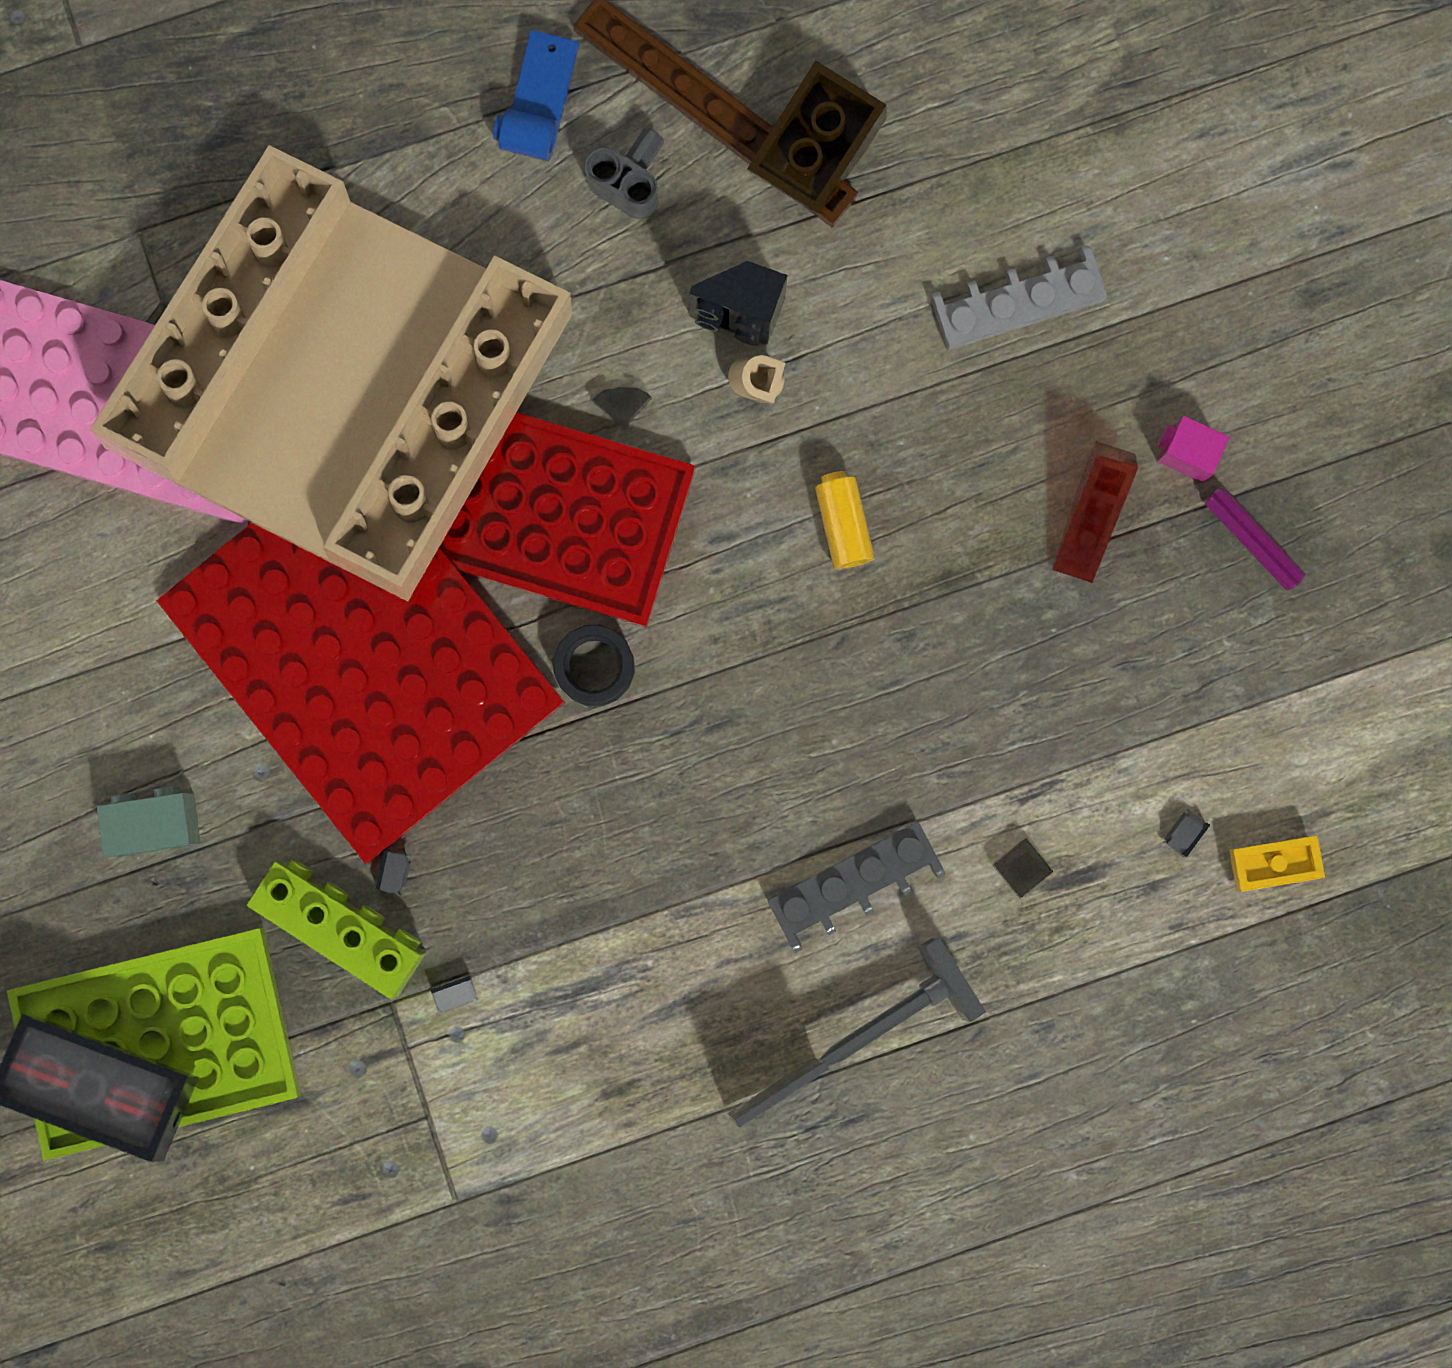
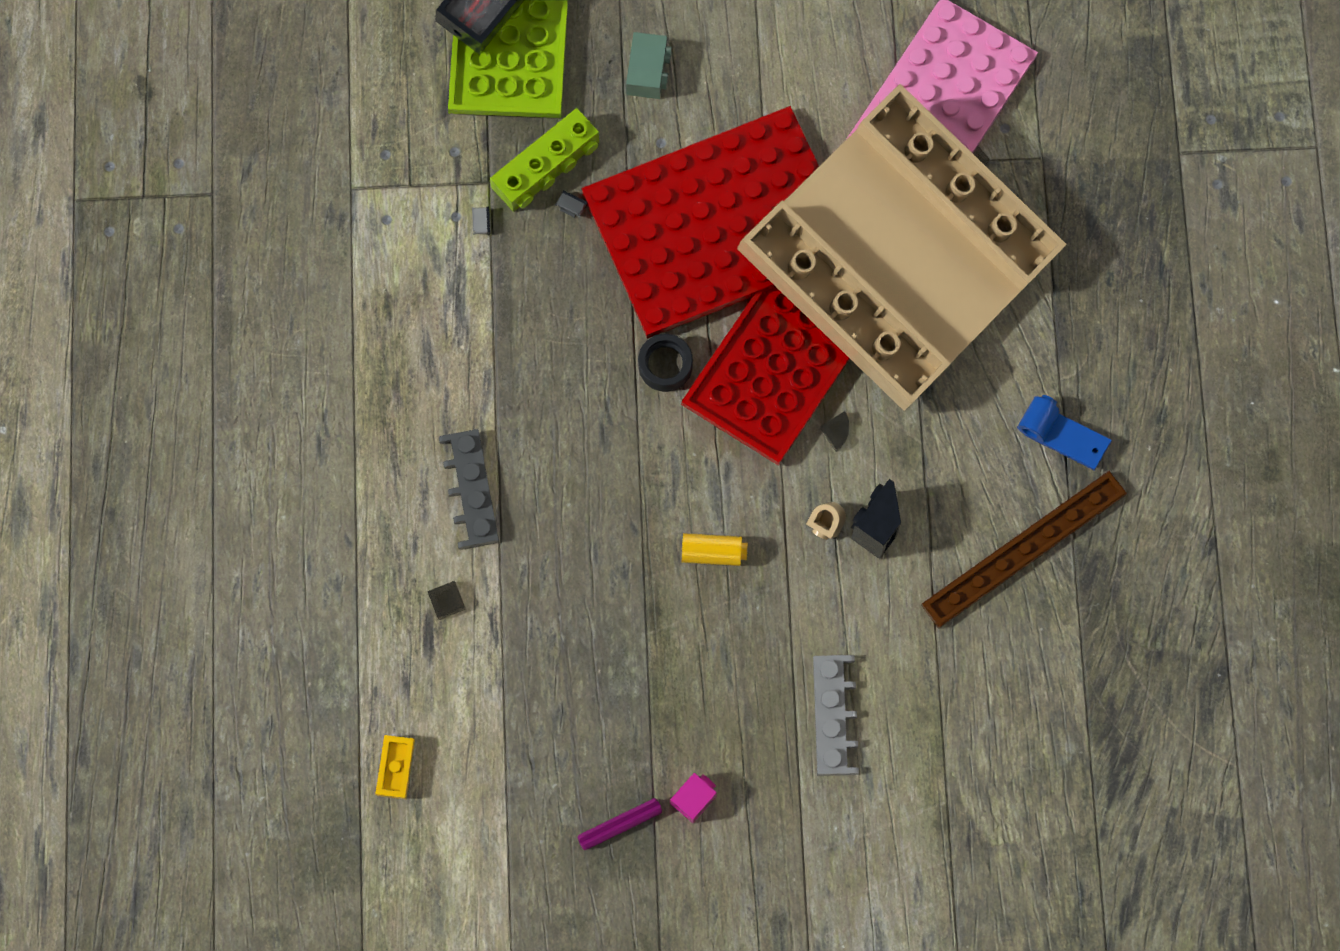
camera: 110 degrees right, 10 degrees down
dark grey beam [585,128,664,219] -> none
dark grey piece [727,938,986,1128] -> none
dark brown slope [747,60,887,215] -> none
clear red slope [1052,441,1138,583] -> none
dark grey piece [1163,809,1210,857] -> none

